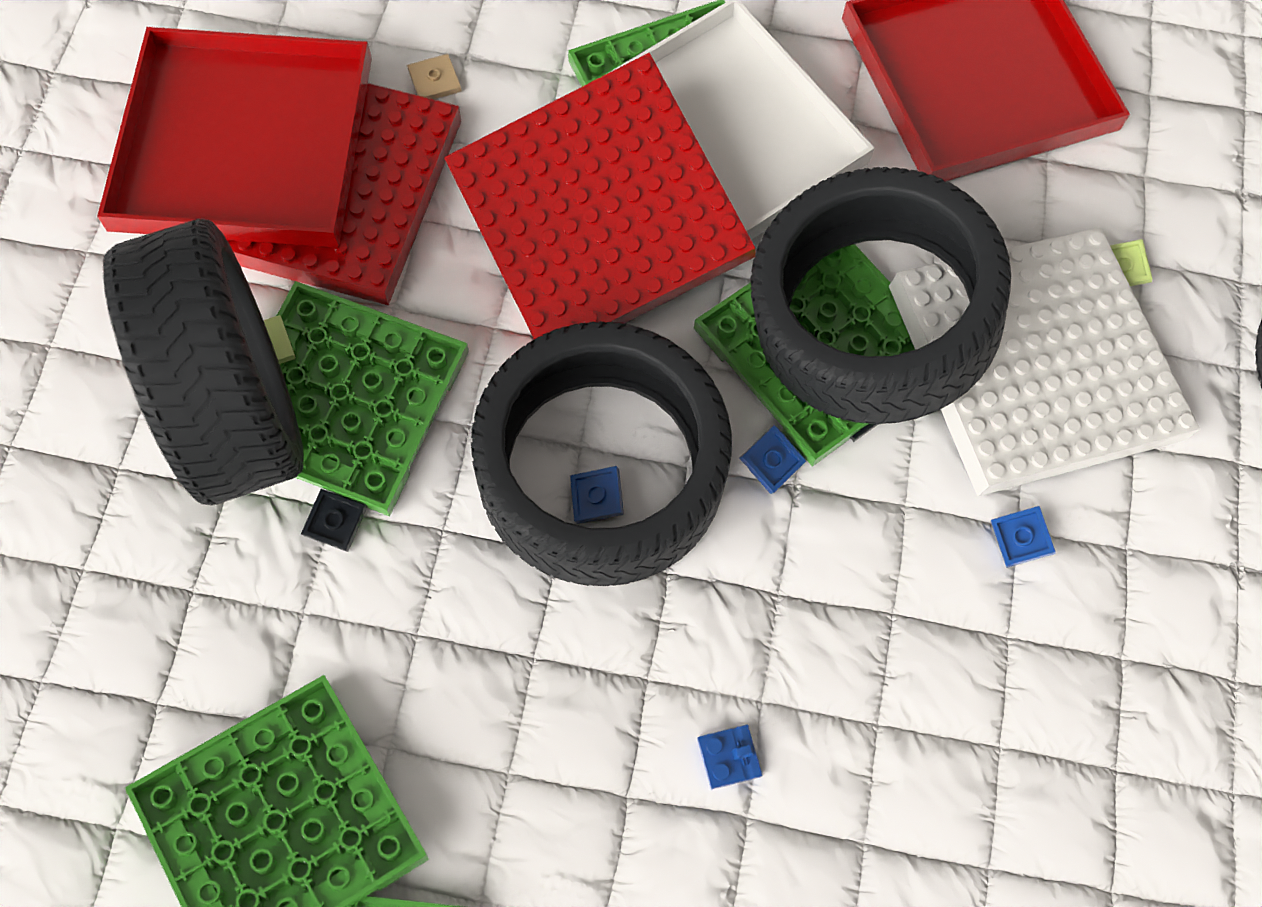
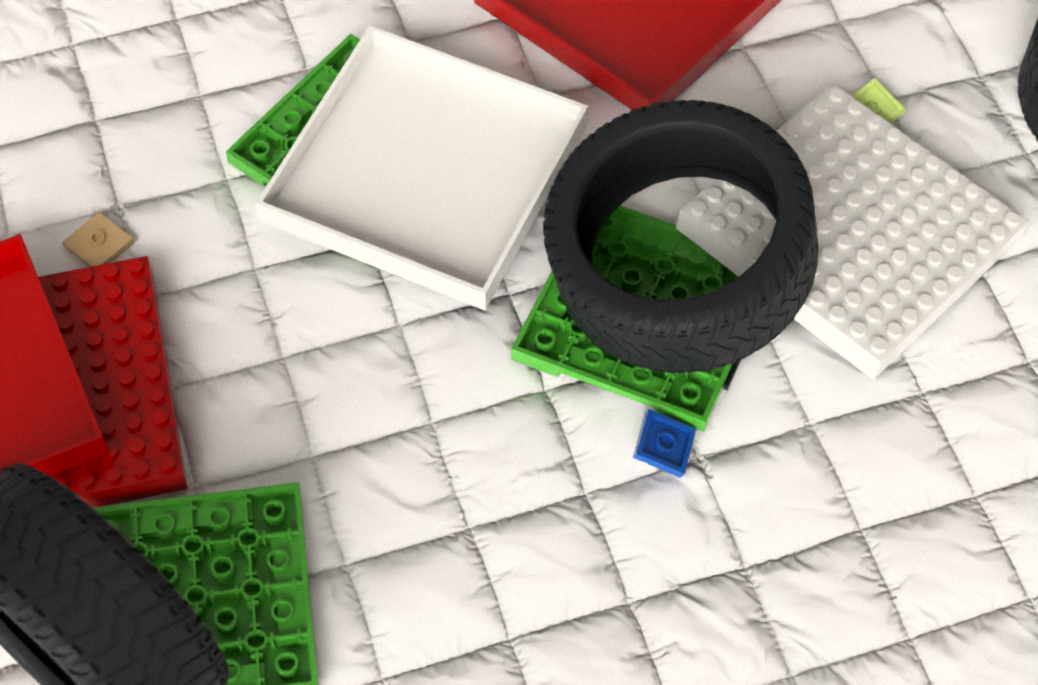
camera: 25 degrees left, 10 degrees down
red brick [444,52,756,339] -> none
black tyre [471,322,732,586] -> none
blue hinge [570,466,624,524] -> none
blue hinge [991,506,1056,568] -> none

